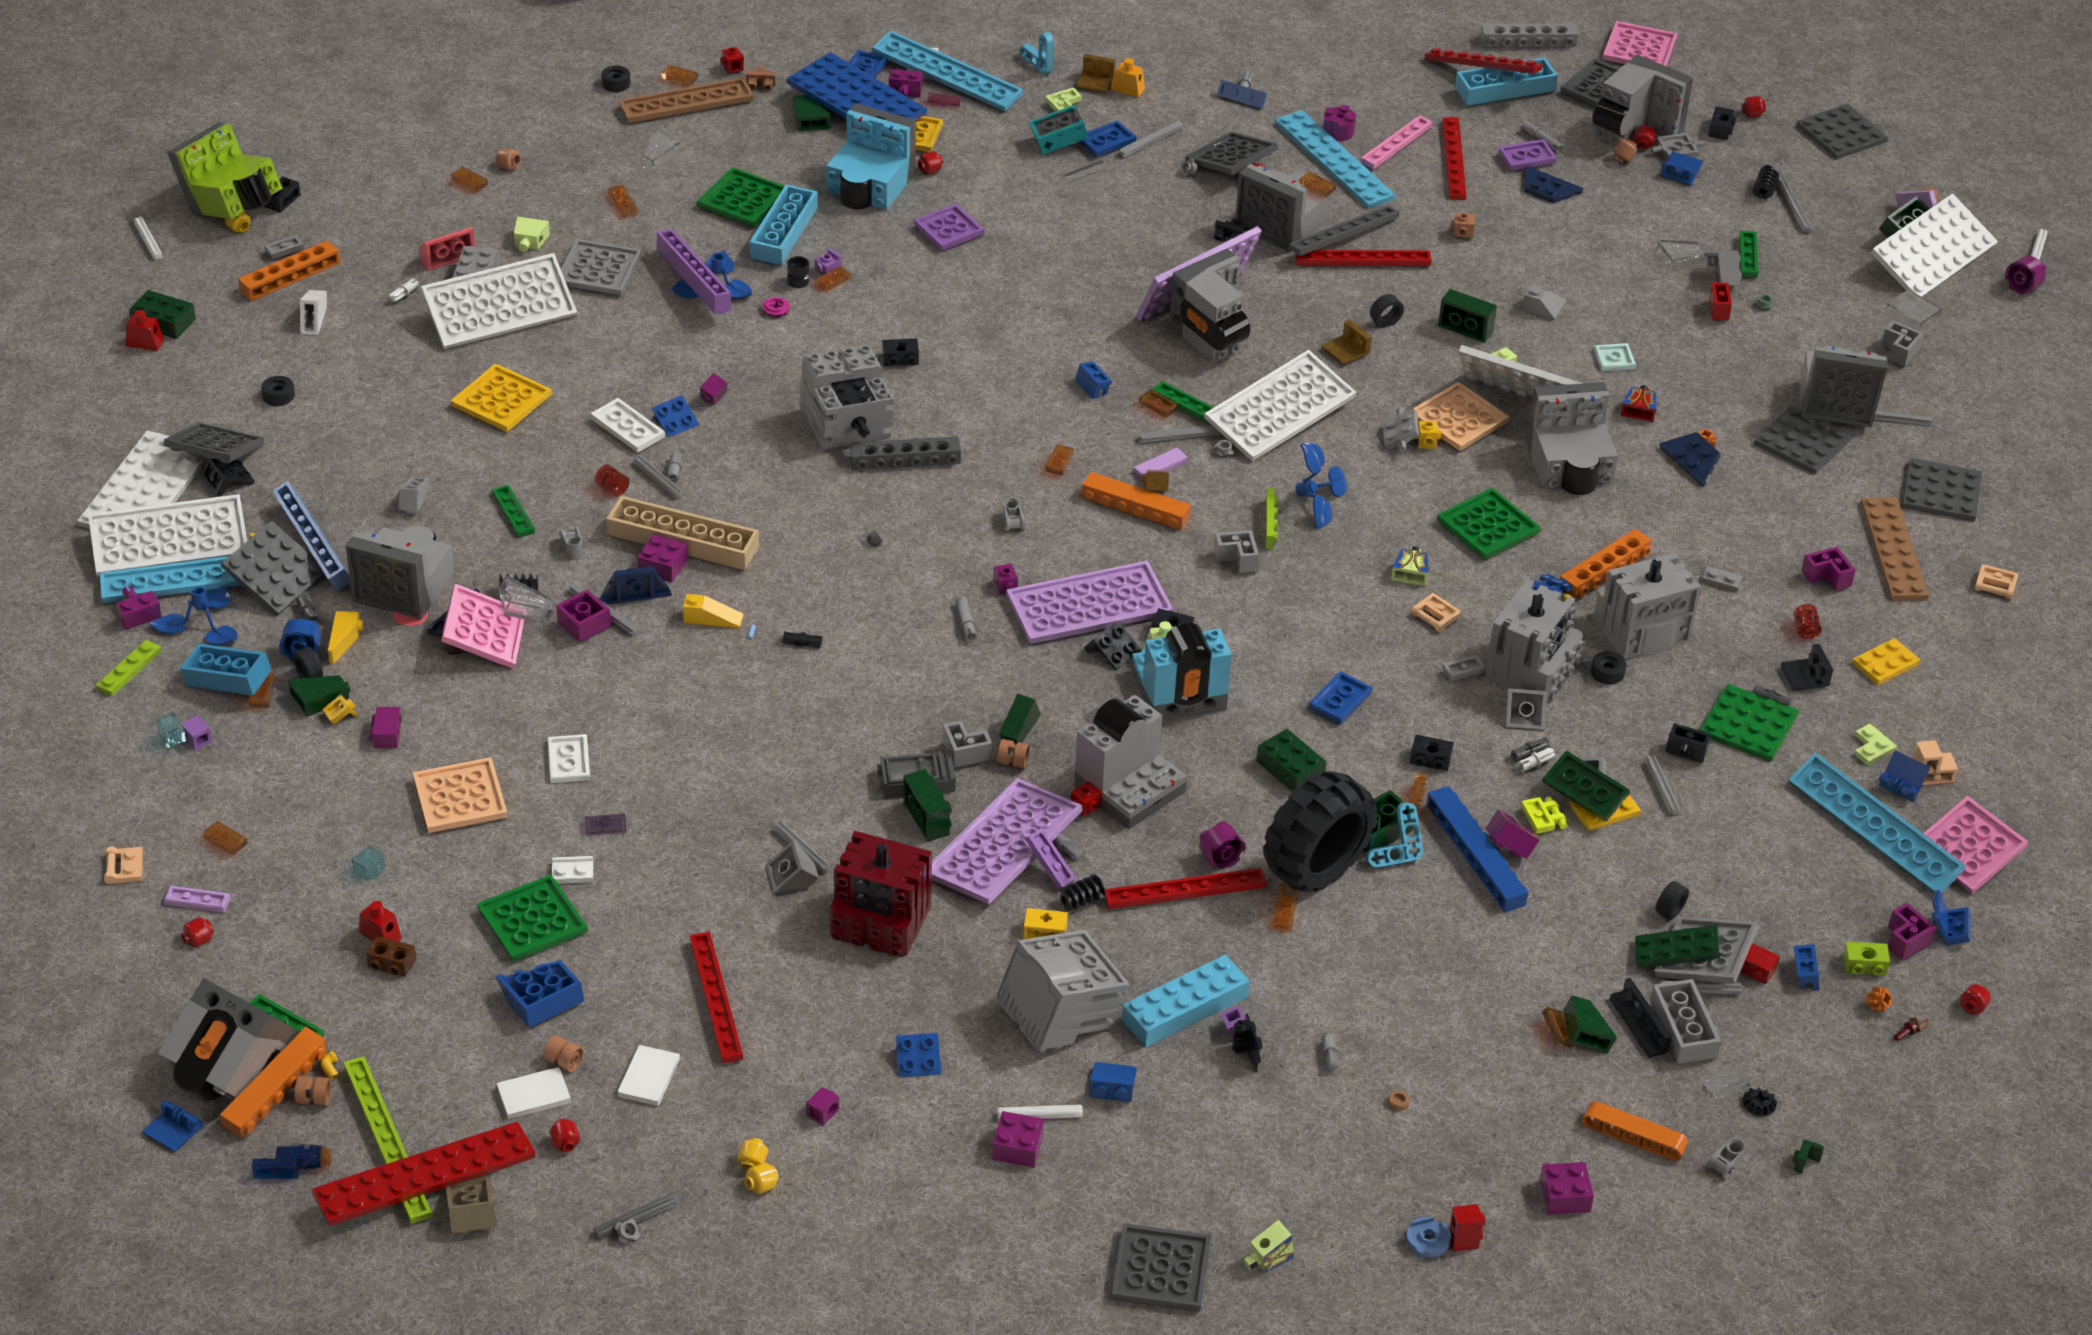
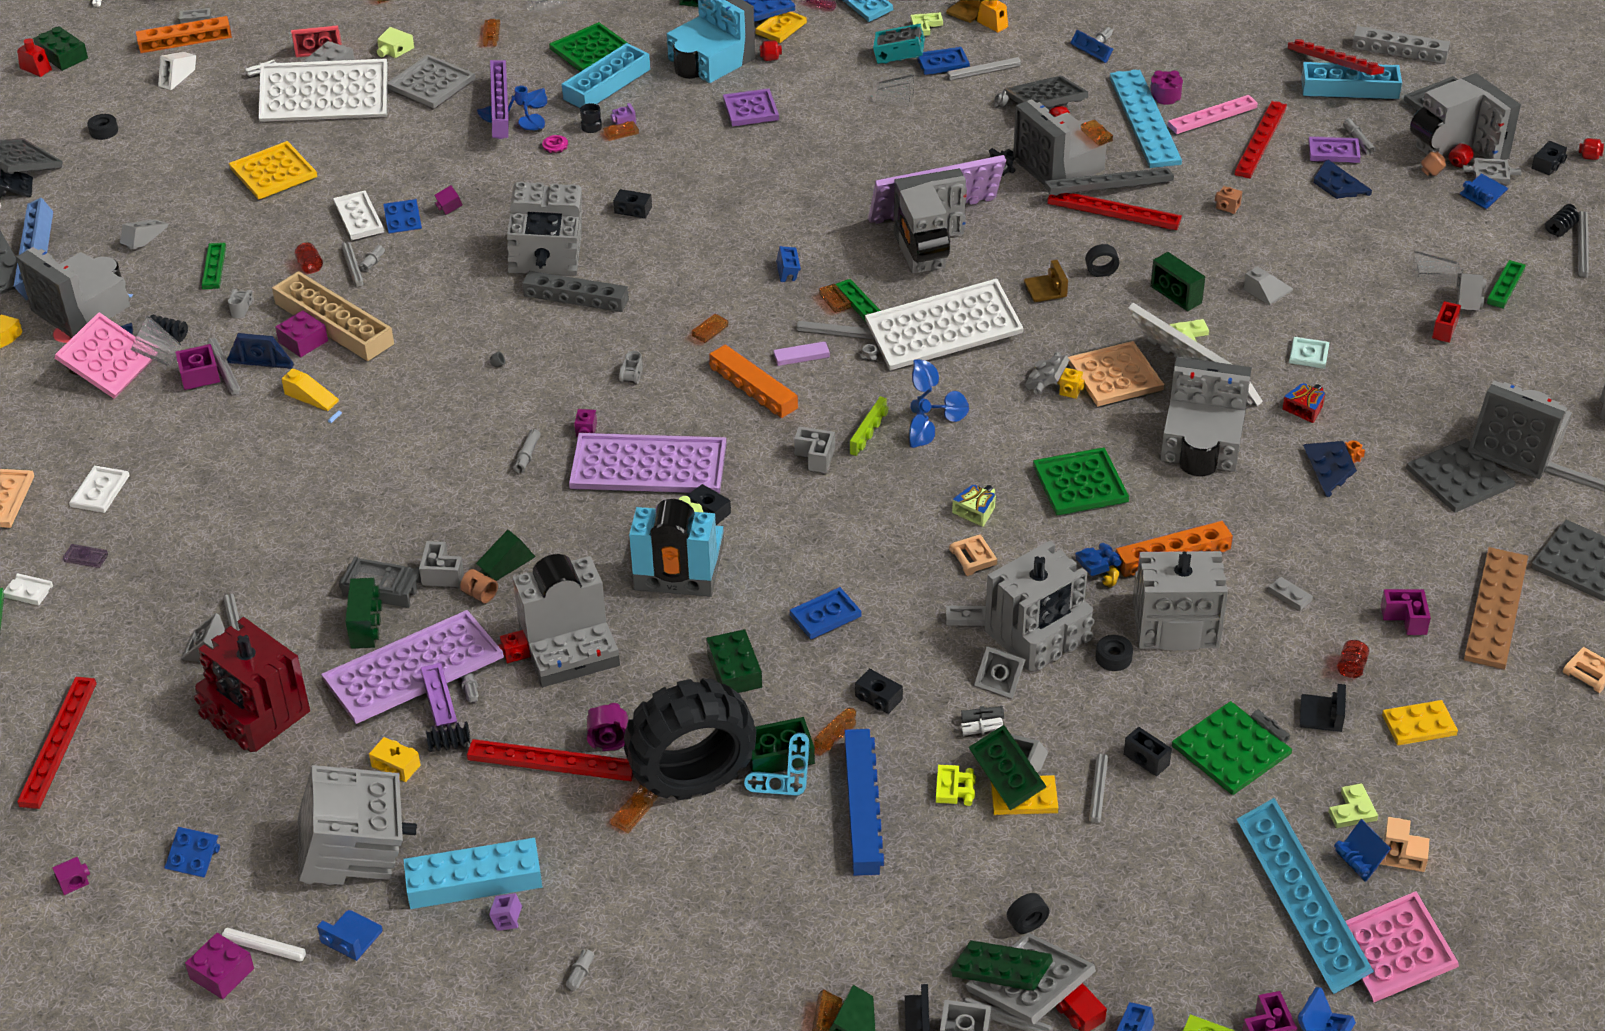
camera: 25 degrees right, 0 degrees up
black pin [783,631,823,648] -> none
black bracket [1083,620,1141,670] -> none
pearl gold brick [1142,469,1169,491] -> none
black hinge [1232,1013,1262,1072] -> none
magenta brick [1485,809,1540,859] -> none
bright pink plate [1602,21,1678,67] -> none
sand green plate [1756,294,1774,309] -> none

